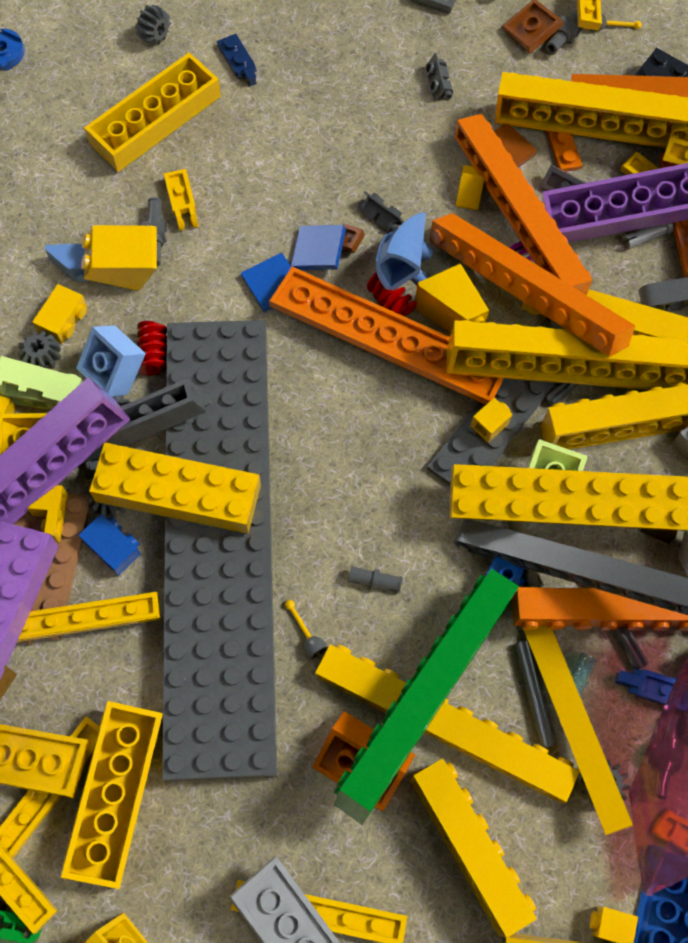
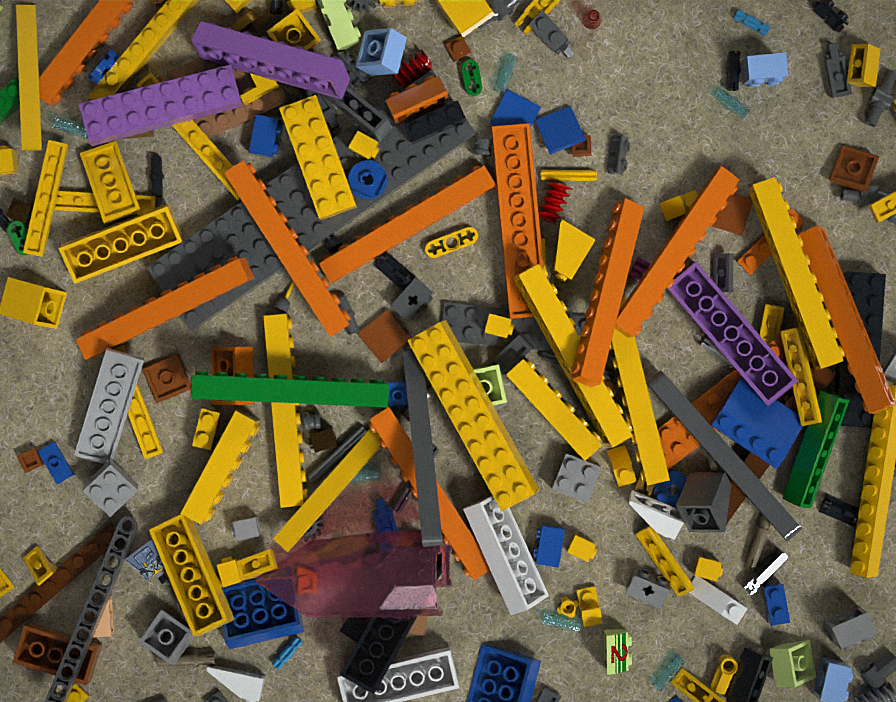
camera: 60 degrees right, 20 degrees up
medium blue piece [376,212,433,290] -> none
dark grey hinge [425,53,454,102] -> none
none -> orange brick [75,256,255,360]
none -> dark orange tile [142,353,190,403]
none -> black pin [149,157,164,197]
none -> yellow brick [192,408,223,450]
none -> orange brick [224,160,351,337]
none -> light grey brick [231,516,261,541]
none -> yellow slope [236,549,278,580]
none -> dark grey wheel [304,411,321,432]
none -> dark brown brick [308,428,338,453]
none -> orange brick [319,165,496,284]
none -> black hinge [325,236,342,252]
none -> yellow brick [348,131,380,160]
none -> blue plate [348,160,388,200]
none -> dark orange tile [358,310,411,363]
none -> black hinge [375,252,416,291]
none -> orange slope [385,75,449,124]
none -> dark grey brick [391,277,433,321]
none -> black brick [404,100,466,145]
none -> yellow beam [425,227,478,258]
none -> dark orange plate [445,36,471,62]
none -> green beam [462,60,482,97]
none -> dark grey wheel [472,138,492,157]
none -> dark grey hinge [492,334,534,375]
none -> clear light blue pin [493,54,518,94]
none -> dark grey hinge [528,10,574,58]
none -> yellow axle [540,170,597,181]
none -> clear red cone [582,10,602,29]
none -> clear light blue pin [713,87,750,120]
none -> black pin [726,51,741,91]
none -> dark azure axle [733,9,770,36]
none -> light blue brick [741,52,788,88]

